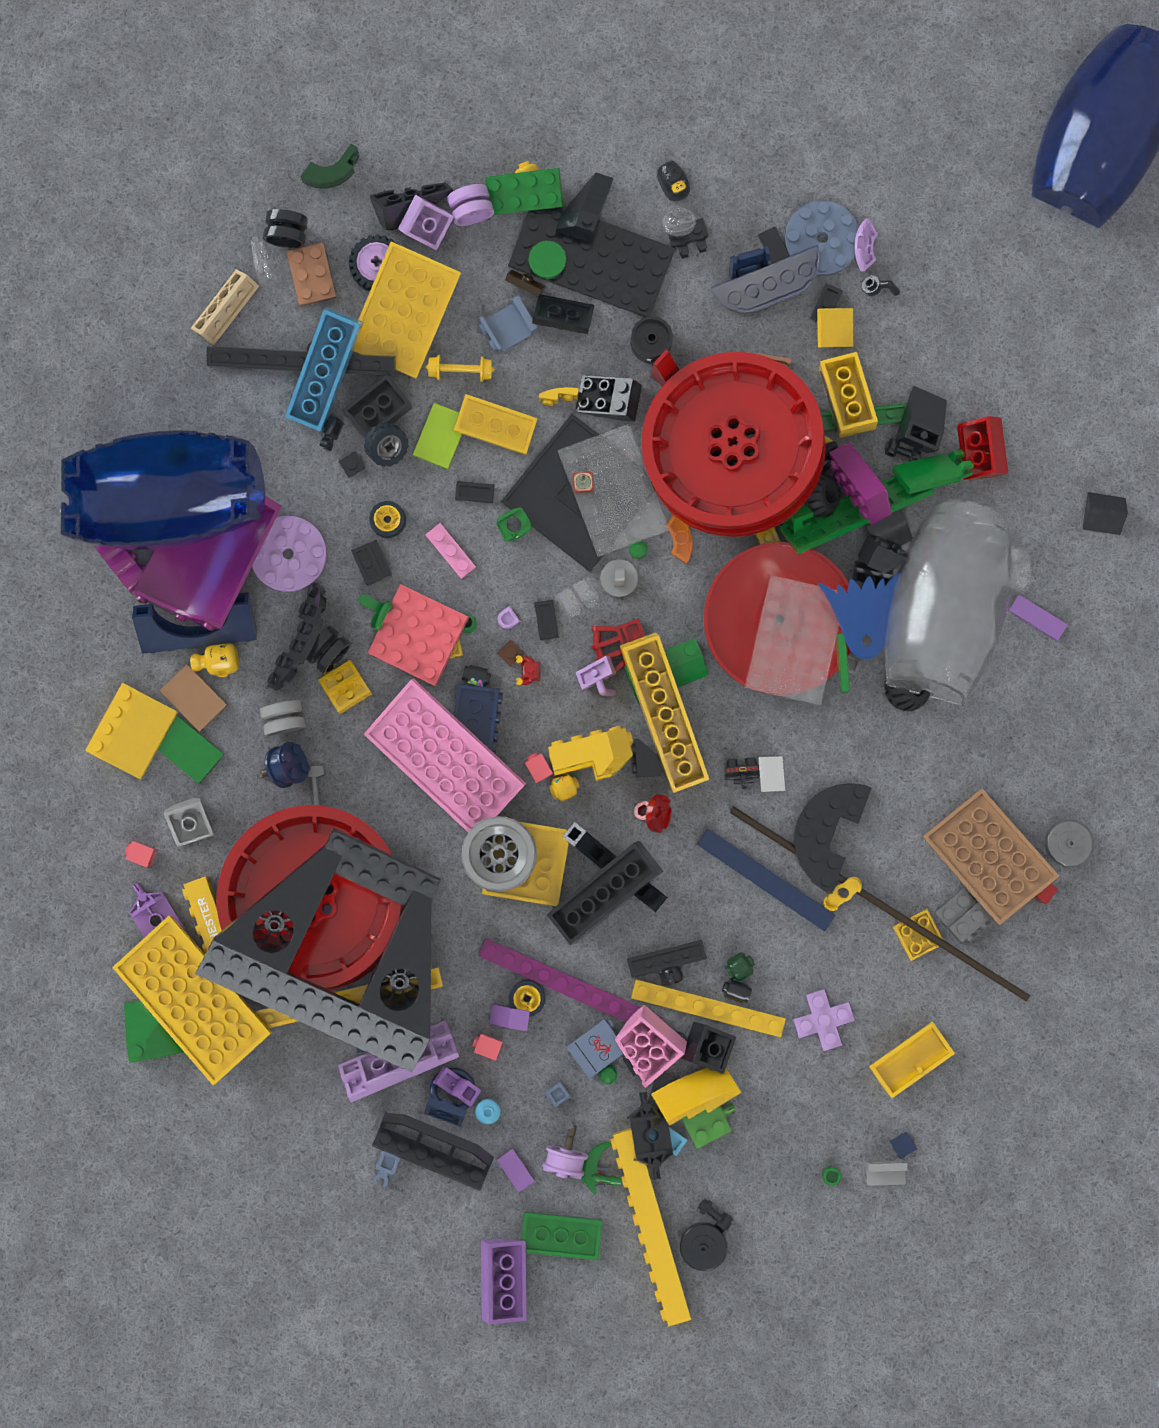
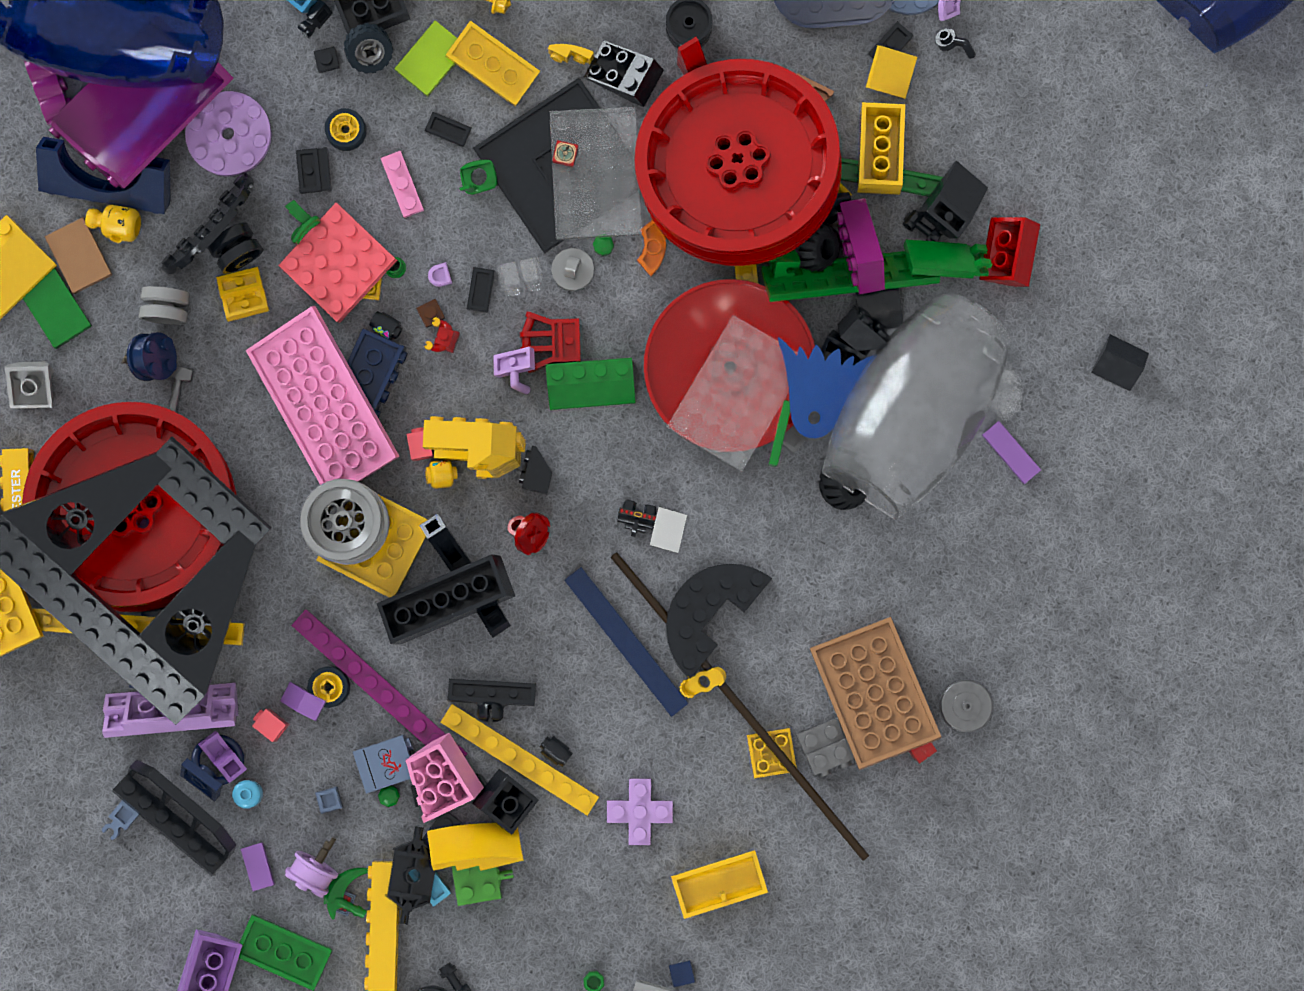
camera: 25 degrees right, 0 degrees up
yellow brick [620,633,709,793] -> none
dark green head [725,952,755,981] -> none

